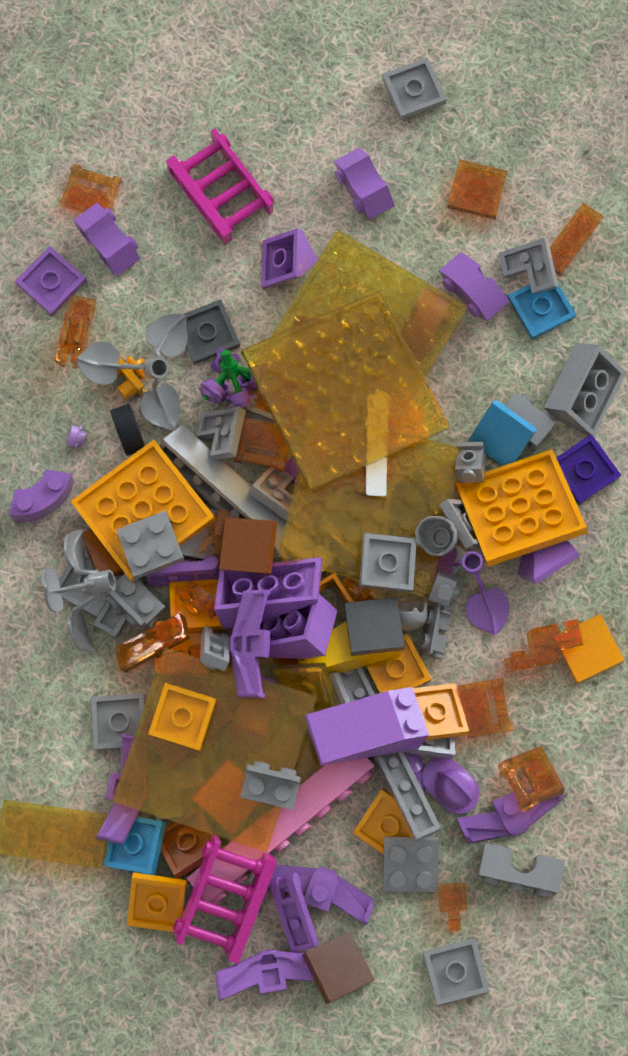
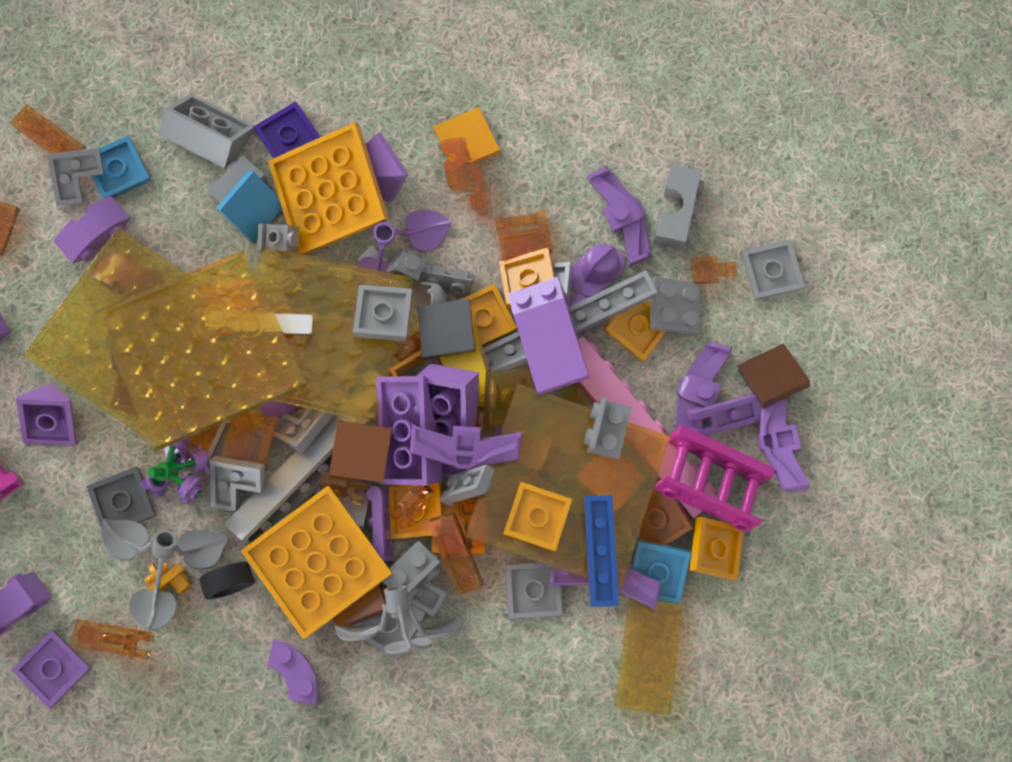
camera: 90 degrees left, 0 degrees up
lavender plate [67,425,86,449] -> none
light grey plate [116,511,184,580] -> none
light grey hair [415,516,457,556] -> none
light grey tile [440,499,480,549] -> none
clear orange plate [498,746,564,811] -> none
none -> blue plate [584,495,619,607]

